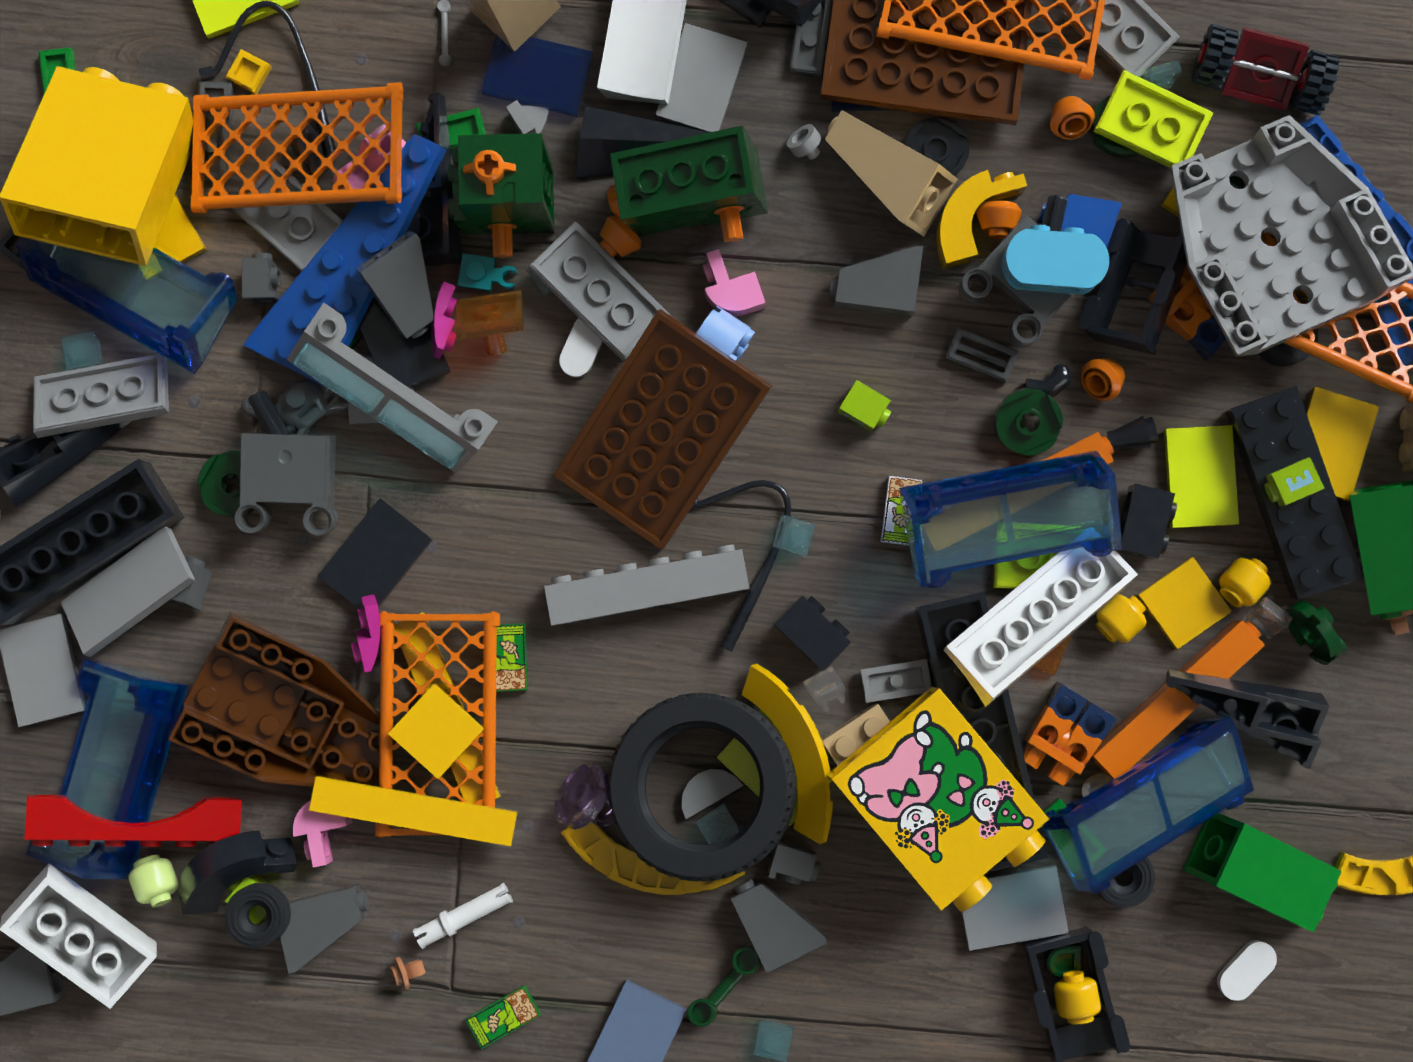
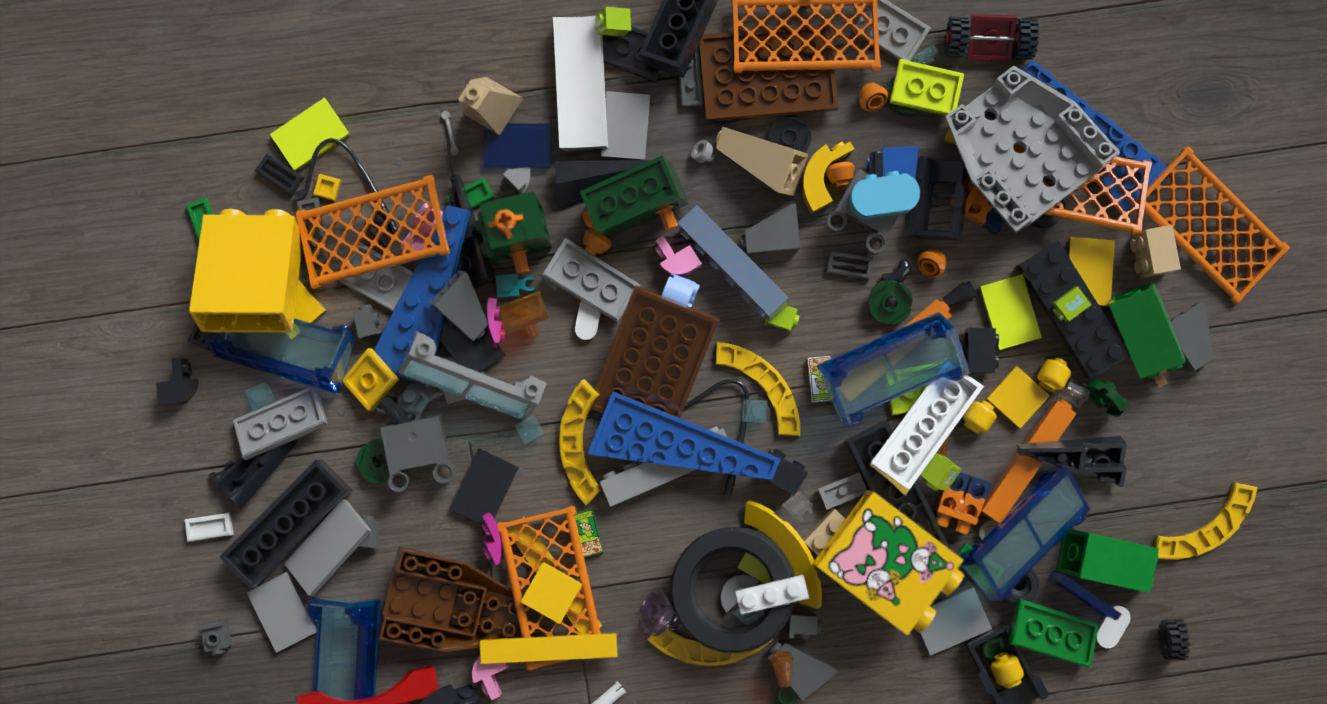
camera: 15 degrees left, 0 degrees up
none -> black tile [255,153,305,196]
none -> yellow tile [341,348,399,411]
none -> clear light blue plate [514,414,545,445]
none -> yellow tile [559,379,602,505]
none -> blue wing [588,392,780,480]
none -> sand blue brick [678,205,790,321]
none -> yellow tile [715,342,800,436]
none -> white plate [736,575,809,614]
none -> clear orange cone [771,651,794,687]
none -> lime brick [921,453,962,491]
none -> green tile [1008,599,1099,668]
none -> clear blue tile [1049,571,1122,621]
none -> black tyre [1158,619,1190,661]

